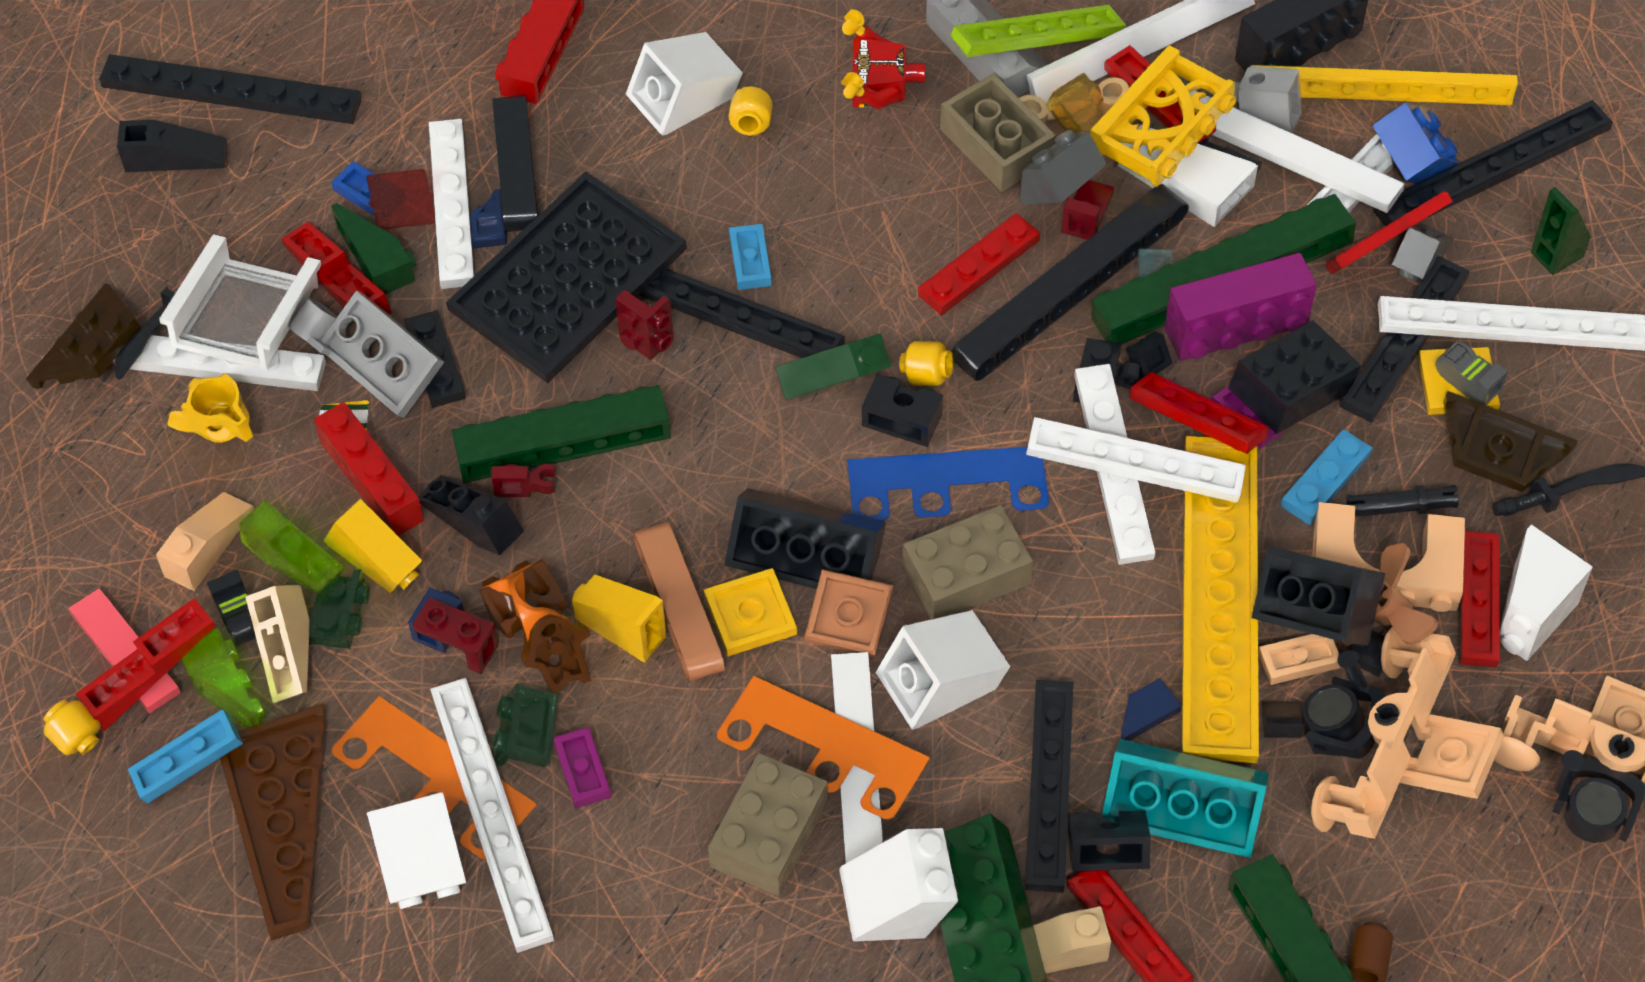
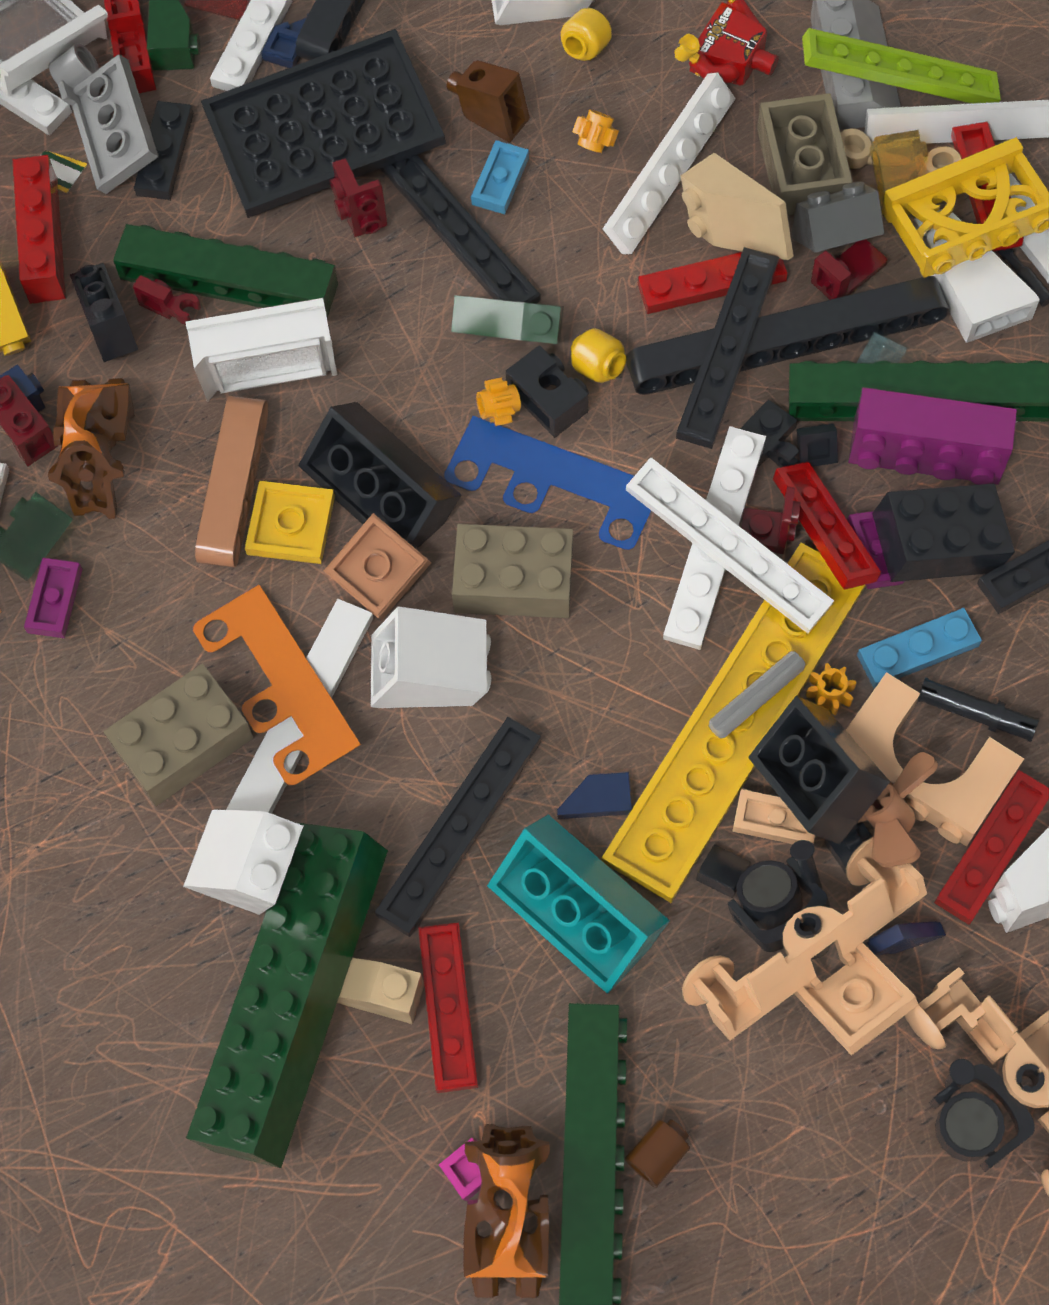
camera: 30 degrees right, 10 degrees up
yellow slope [572,574,667,663] -> none
black brick [1068,810,1151,871] -> none
none -> white piece [186,298,337,401]
none -> reddish brown torso [447,60,530,143]
none -> light orange gear [476,377,521,426]
none -> light orange gear [572,109,619,153]
none -> white plate [603,73,736,254]
none -> black tile [676,247,779,449]
none -> tan slope [680,153,794,260]
none -> light grey axle [708,651,805,739]
none -> dark red bracket [741,487,801,554]
none -> light orange gear [806,663,856,715]
none -> dark blue tile [867,921,946,956]

